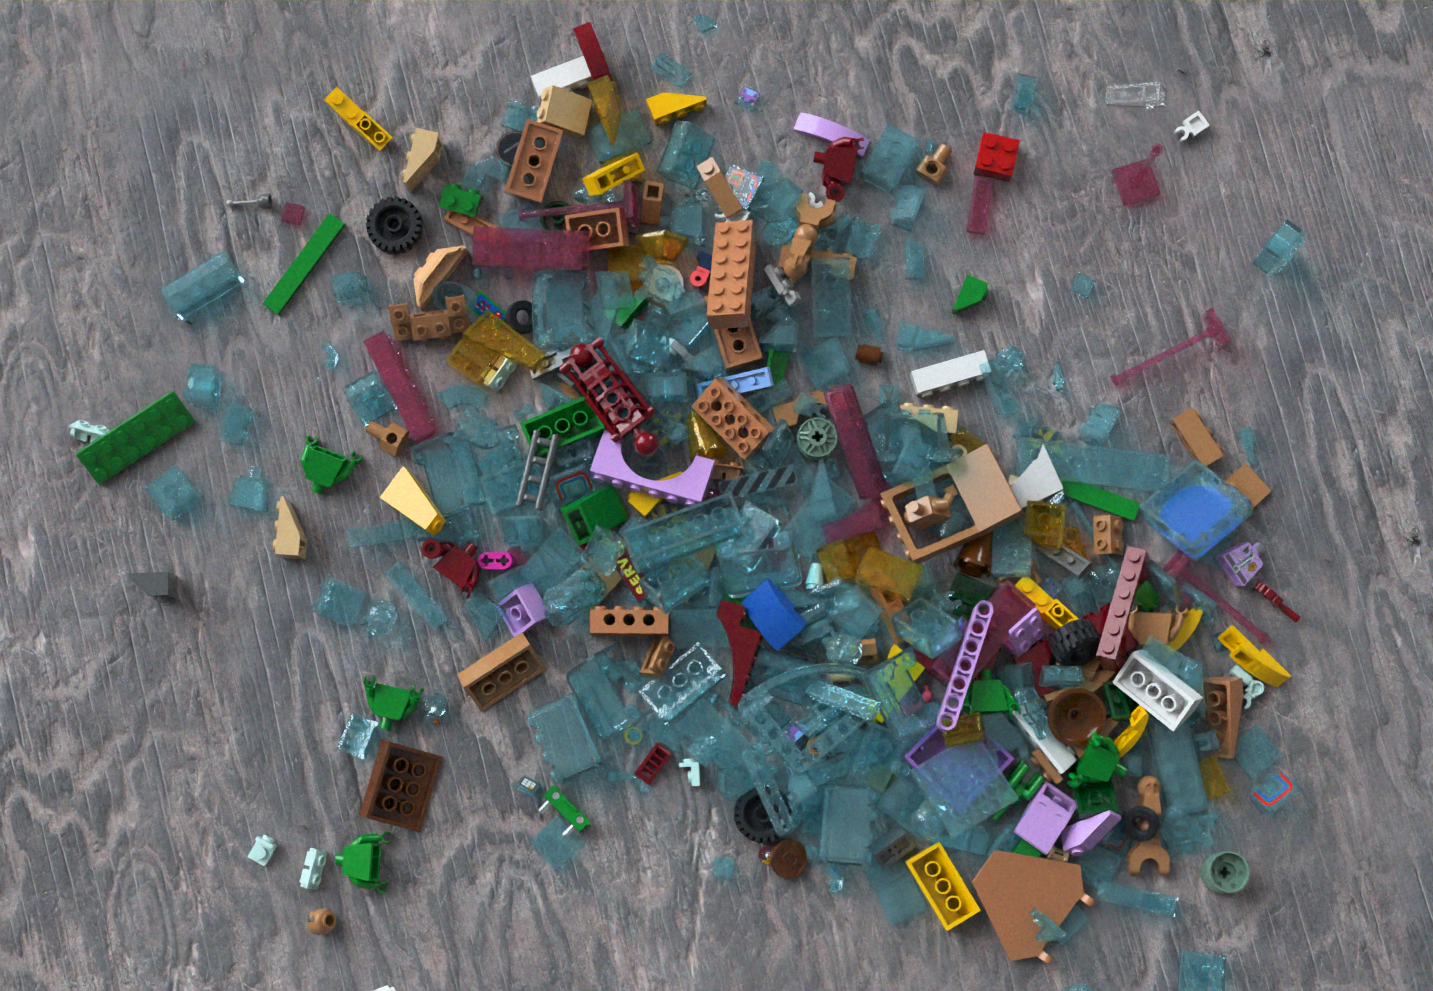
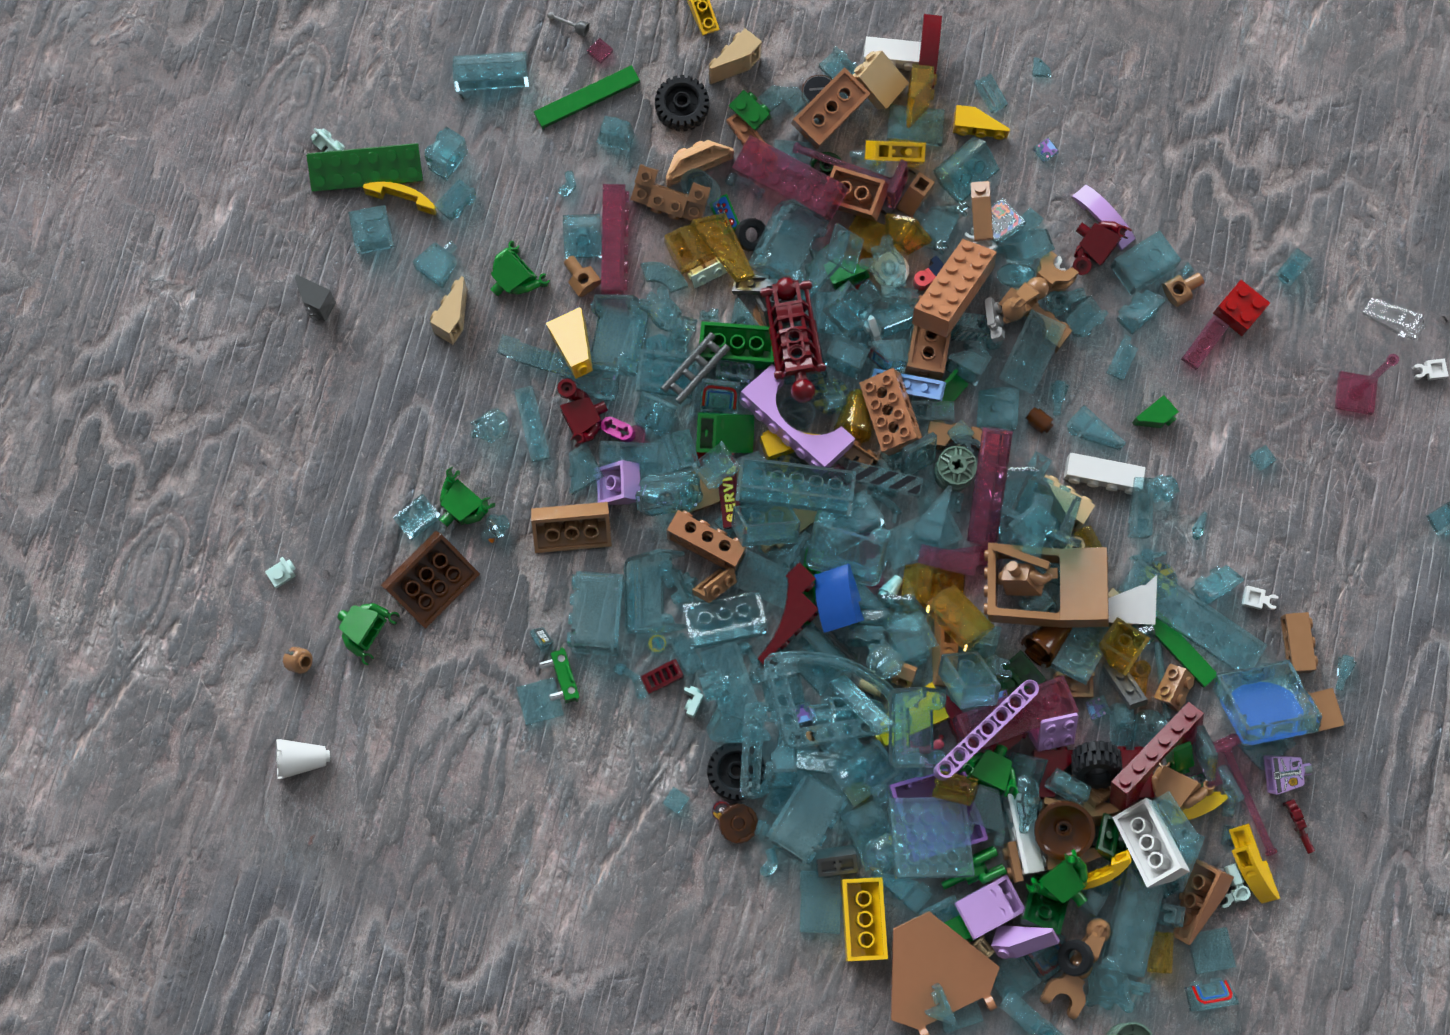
camera: 20 degrees right, 5 degrees down
light aqua hinge [299,848,327,890] -> none
clear light blue bracket [312,576,366,627] -> none
yellow slope [1012,574,1078,630] -> none
clear pink tile [1110,308,1231,386] -> none
none -> yellow slope [363,182,437,216]
none -> medium nougat tile [992,543,1051,571]
none -> white plate [1241,586,1278,610]

